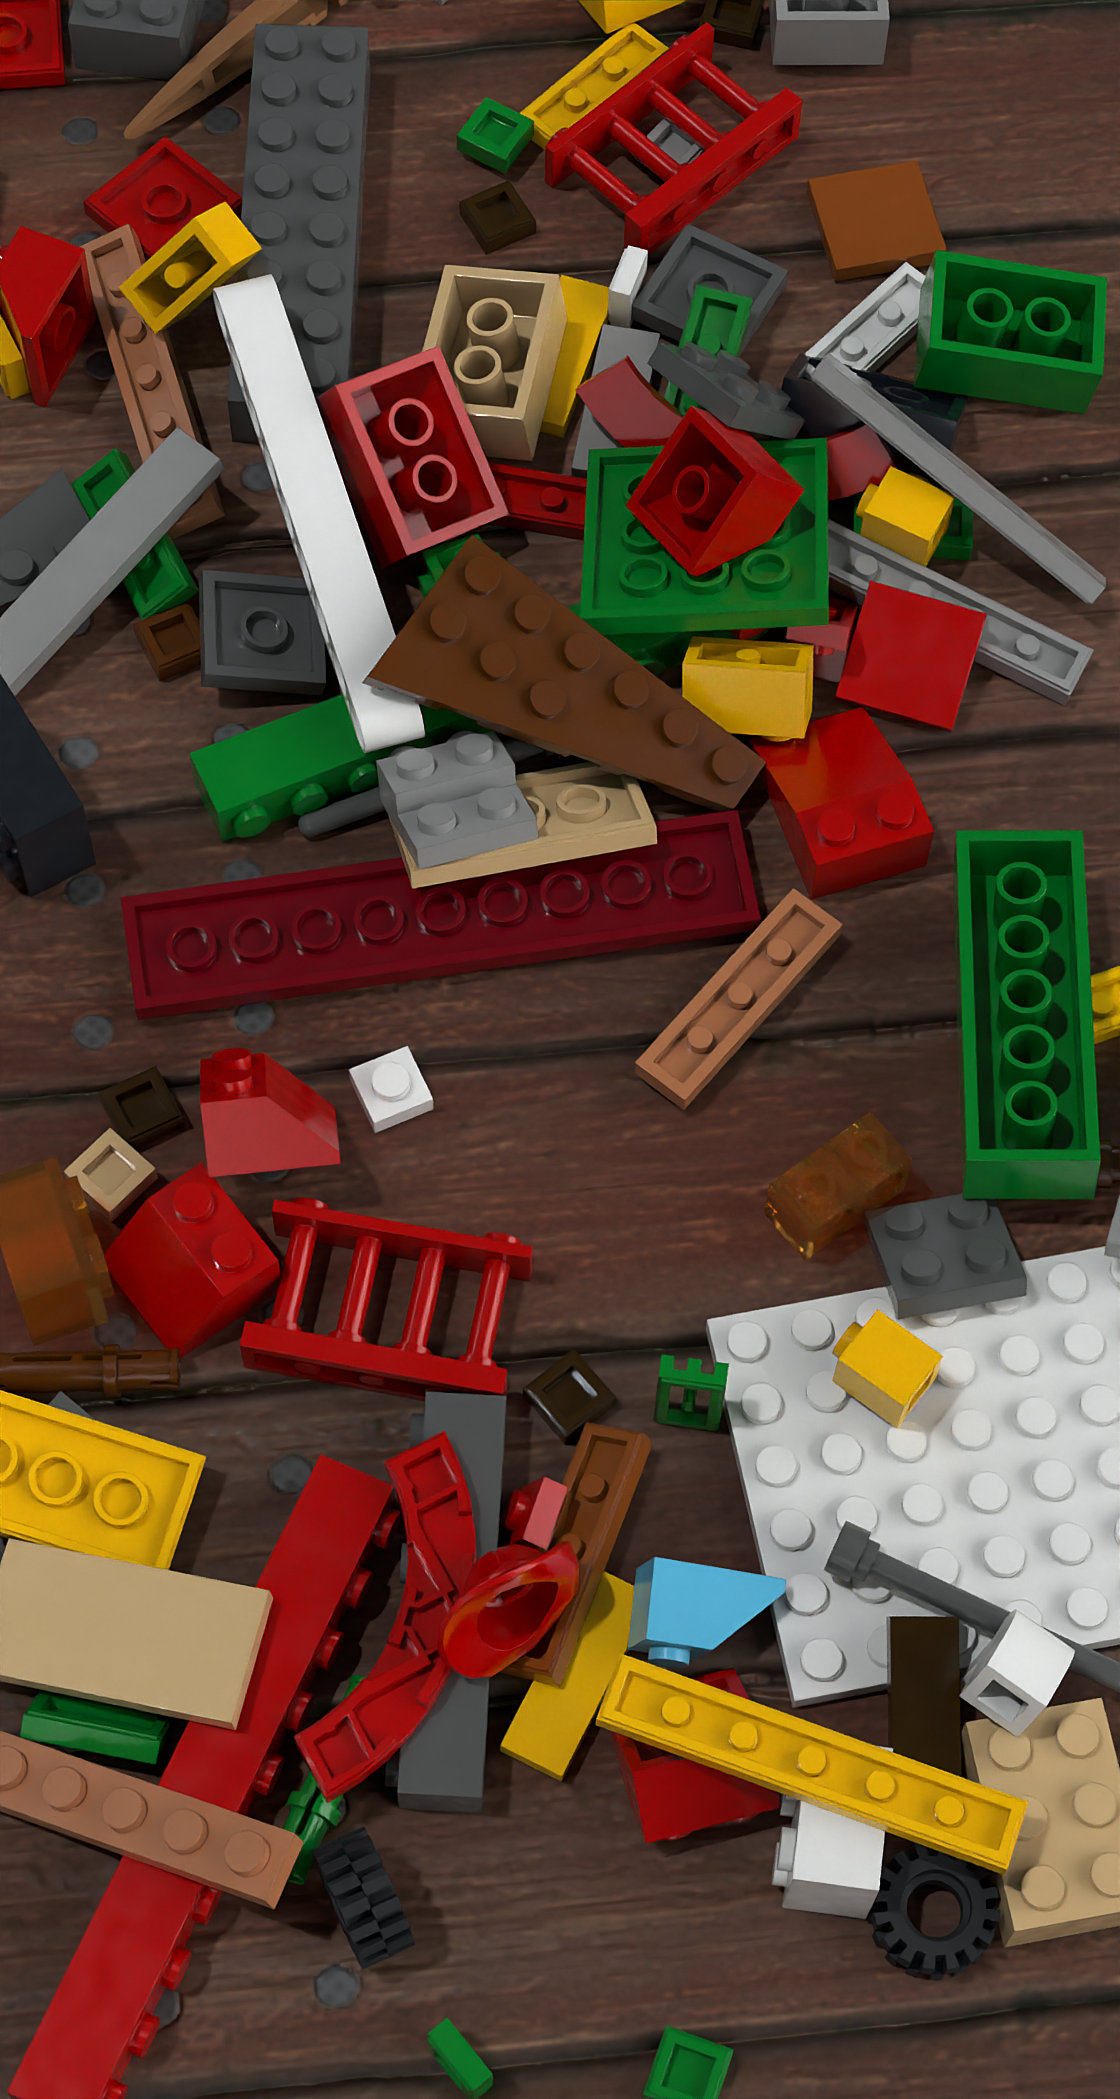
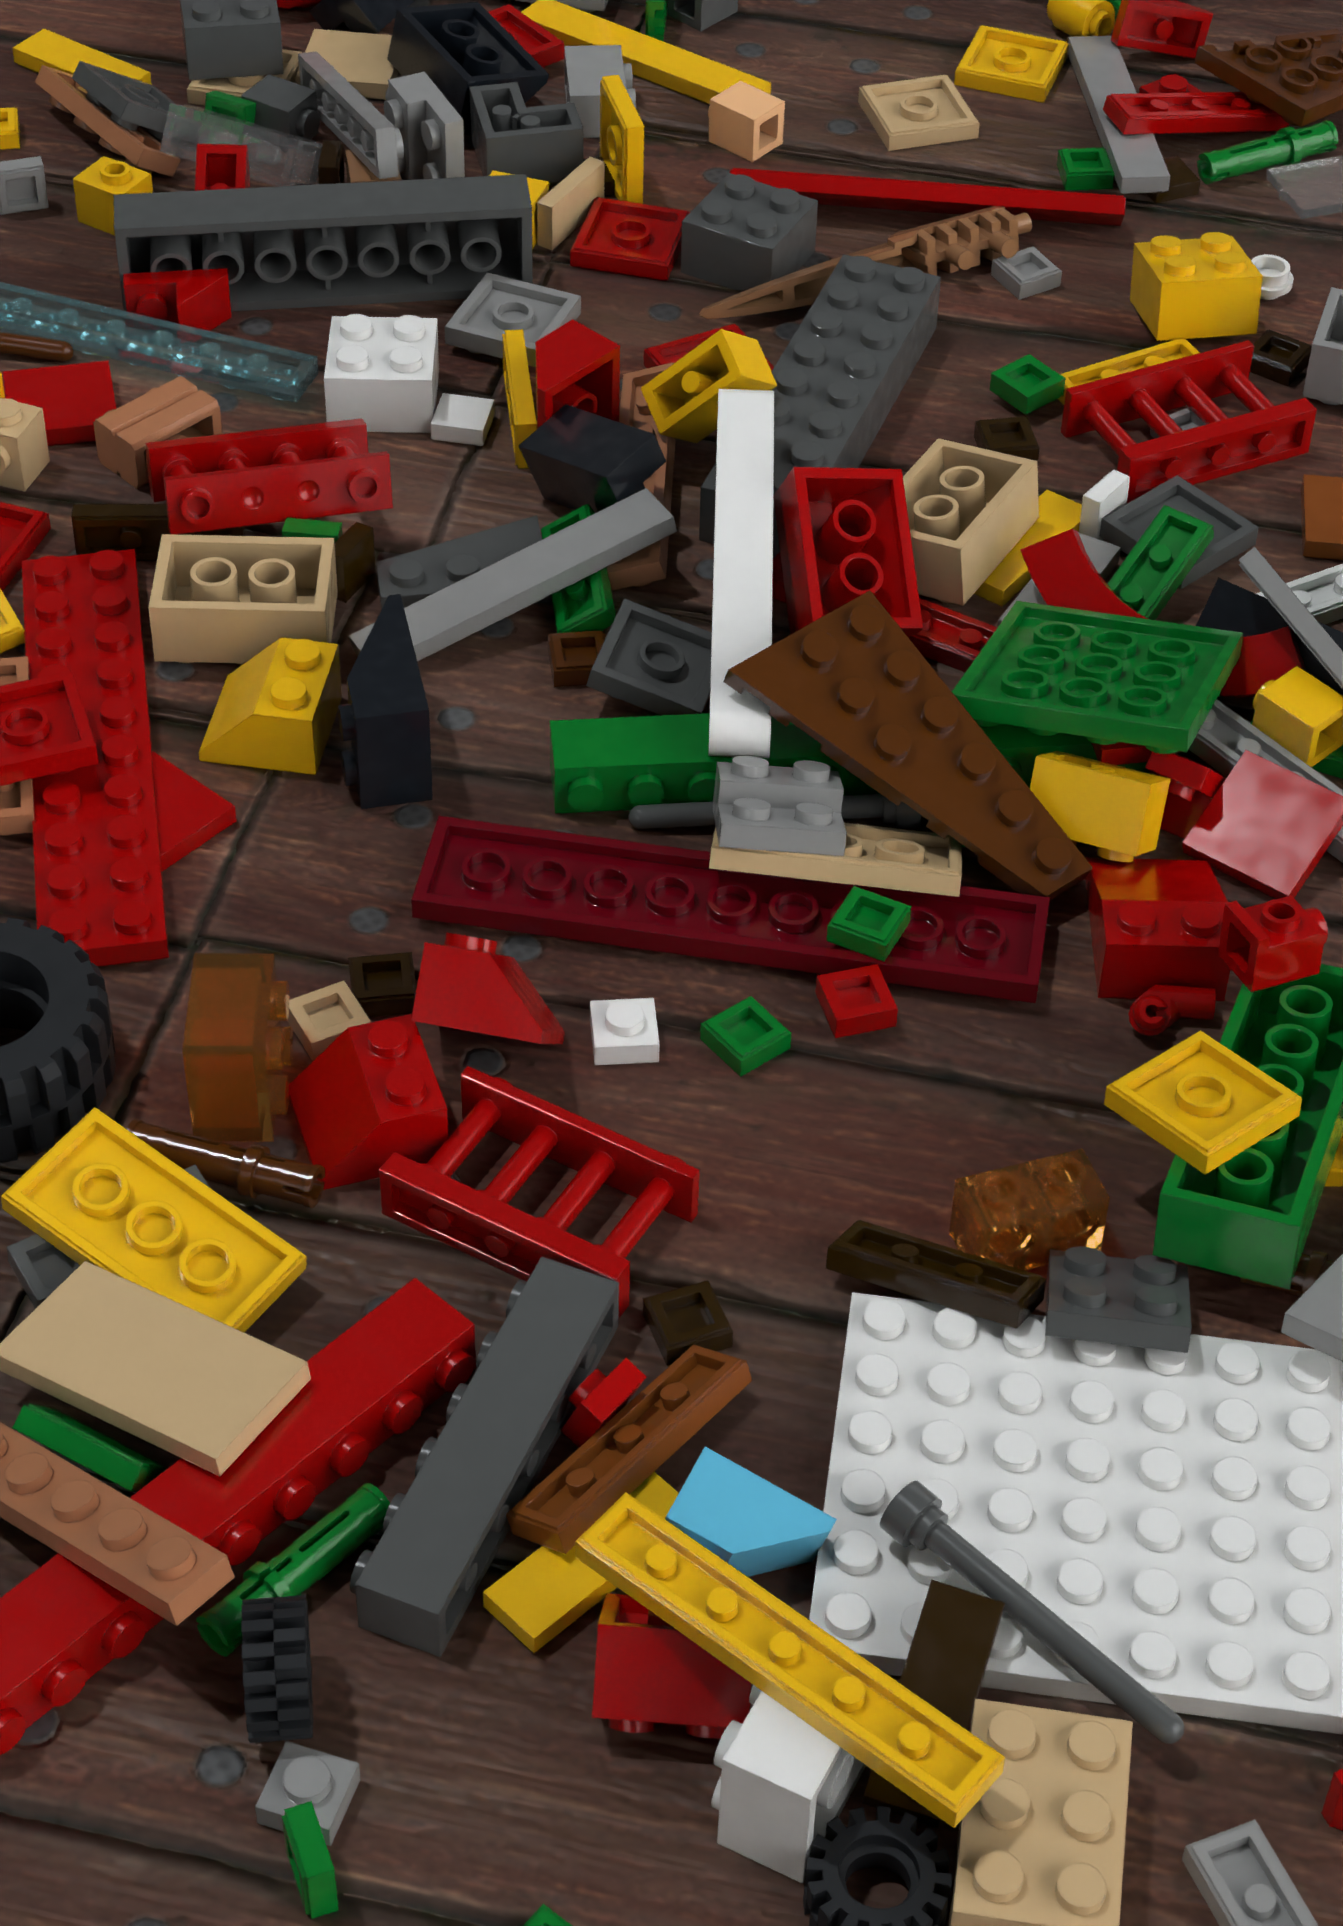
camera: 20 degrees right, 20 degrees down
red tile [294,1431,476,1803] -> none
red hat [437,1541,579,1678] -> none
red slope [625,405,805,576] -> none
nougat plate [634,888,843,1110] -> none
dark grey plate [647,342,806,440] -> none
green tile [653,1354,729,1431] -> none
yellow brick [832,1309,943,1428] -> none
white brick [959,1609,1075,1737] -> none
none -> light grey plate [255,1741,361,1846]
none -> black piece [519,404,666,513]
none -> green tile [700,996,792,1077]
none -> red plate [816,964,898,1038]
none -> green tile [826,886,912,962]
none -> dark brown tile [826,1220,1046,1329]
none -> yellow tile [1104,1030,1302,1175]
none -> red arm [1128,984,1216,1036]
none -> red brick [1218,895,1328,992]

